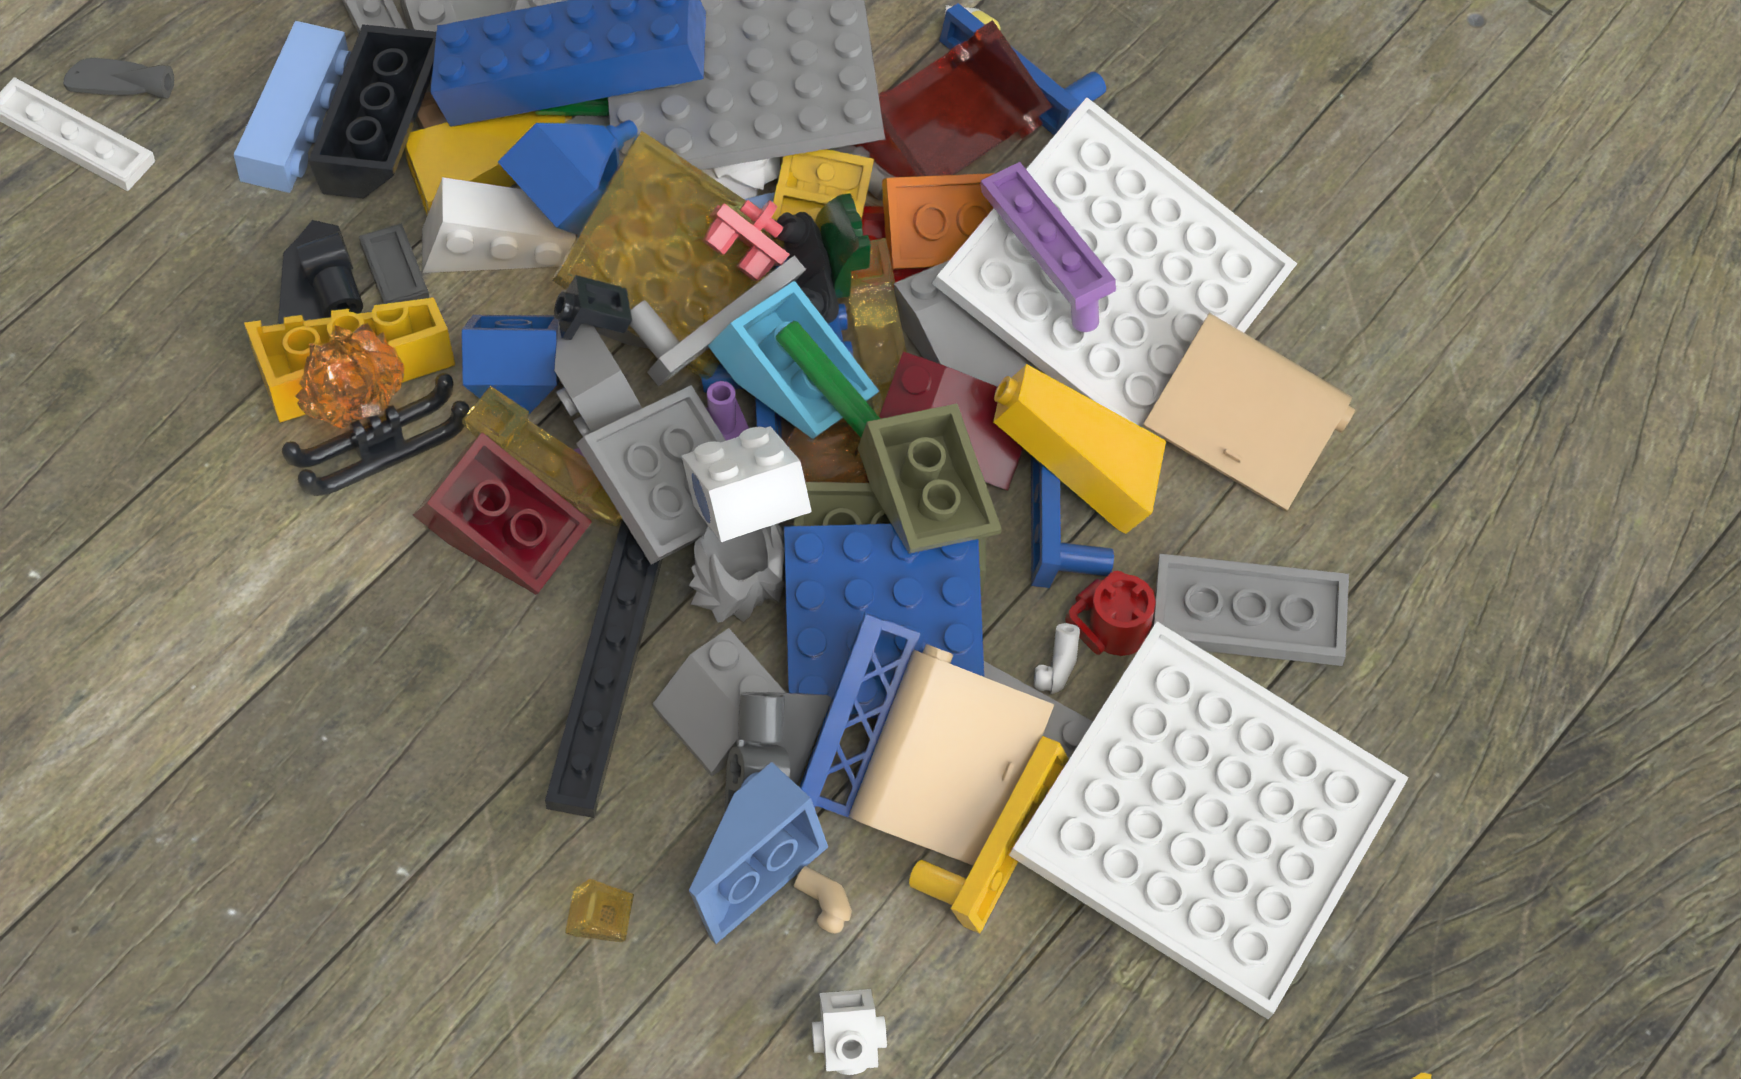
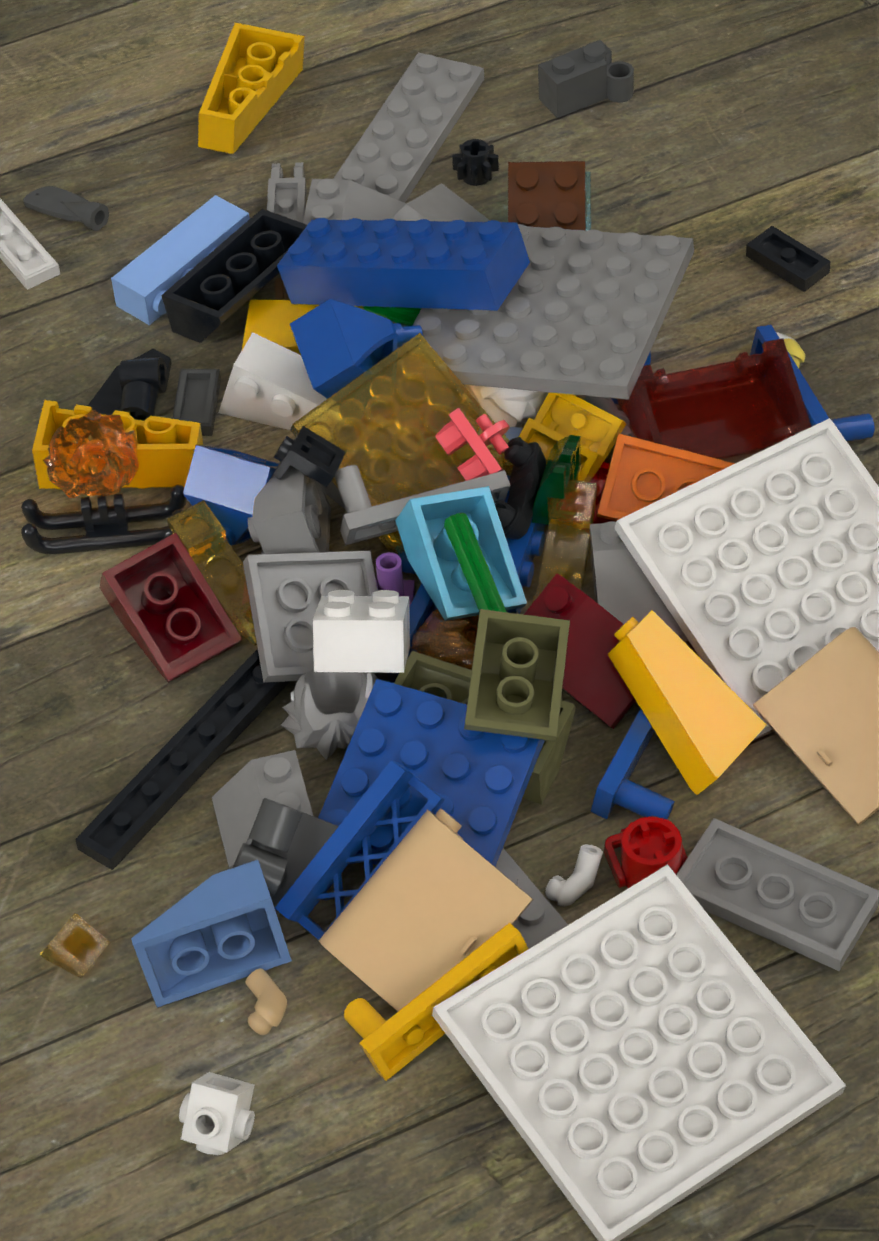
camera: 30 degrees right, 10 degrees down
medium lavender piece [981,162,1116,332] -> none

